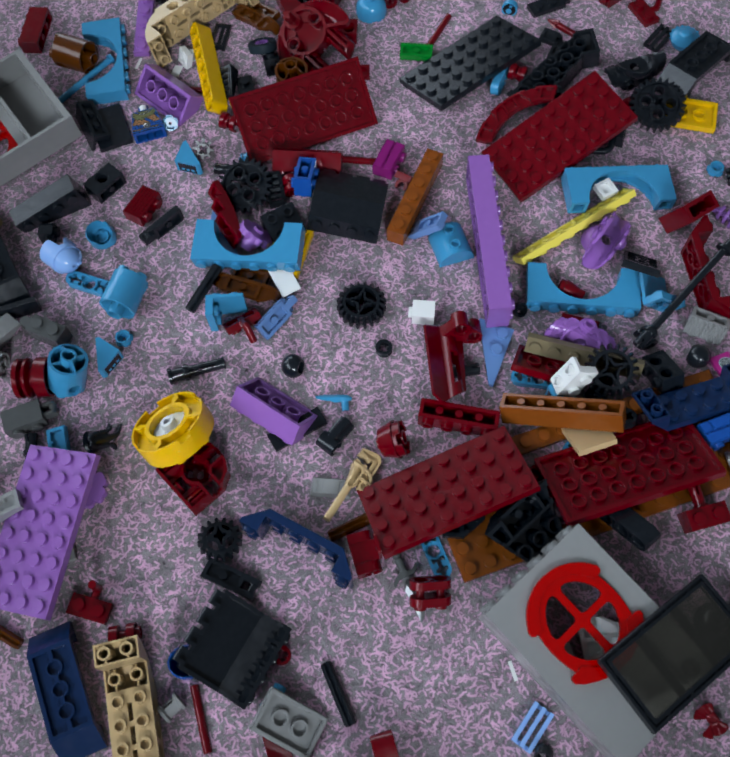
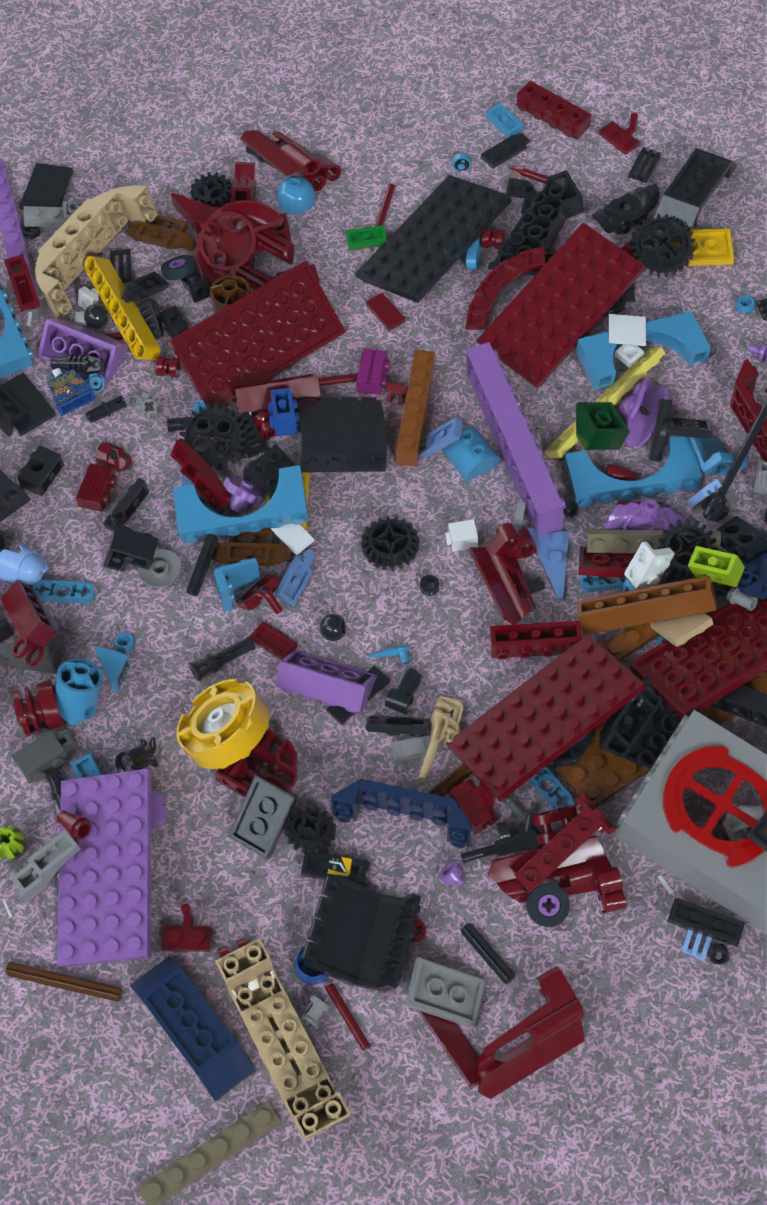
camera: 15 degrees left, 5 degrees down
dark azure hair [85,220,117,250] -> none
dark azure cylinder [99,265,148,319] -> none
dark azure slope [174,140,203,175] -> none
dark red cone [376,420,410,459] -> none
dark red brick [658,190,720,234] -> none
dark azure piece [669,25,701,51] -> none
none -> dark red hinge [1,580,57,667]
none -> dark red slope [4,254,40,312]
none -> black hinge [50,354,105,373]
none -> dark red cone [57,810,91,839]
none -> black piece [84,303,108,329]
none -> black axle [85,395,127,423]
none -> dark red rock [95,441,132,472]
none -> black brick [103,526,159,572]
none -> black hinge [121,271,169,303]
none -> light grey dish [138,549,182,588]
none -> tile [228,774,298,859]
none -> dark red tile [250,621,298,660]
none -> sticker [328,856,352,876]
none -> black hinge [365,716,429,737]
none -> dark red tile [366,293,405,331]
none -> medium lavender tile [439,861,464,886]
none -> black piece [461,813,539,863]
none -> dark red panel [488,835,627,914]
none -> light grey tile [514,501,526,530]
none -> dark red bracket [514,791,616,893]
none -> black bush [526,883,570,927]
none -> dark green slope [576,402,630,450]
none -> white sticker [609,314,646,346]
none -> black axle [648,399,672,462]
none -> black tile [667,897,745,947]
none -> light blue tile [686,479,722,508]
none -> lime brick [688,546,745,587]
none -> light grey pin [727,588,758,611]

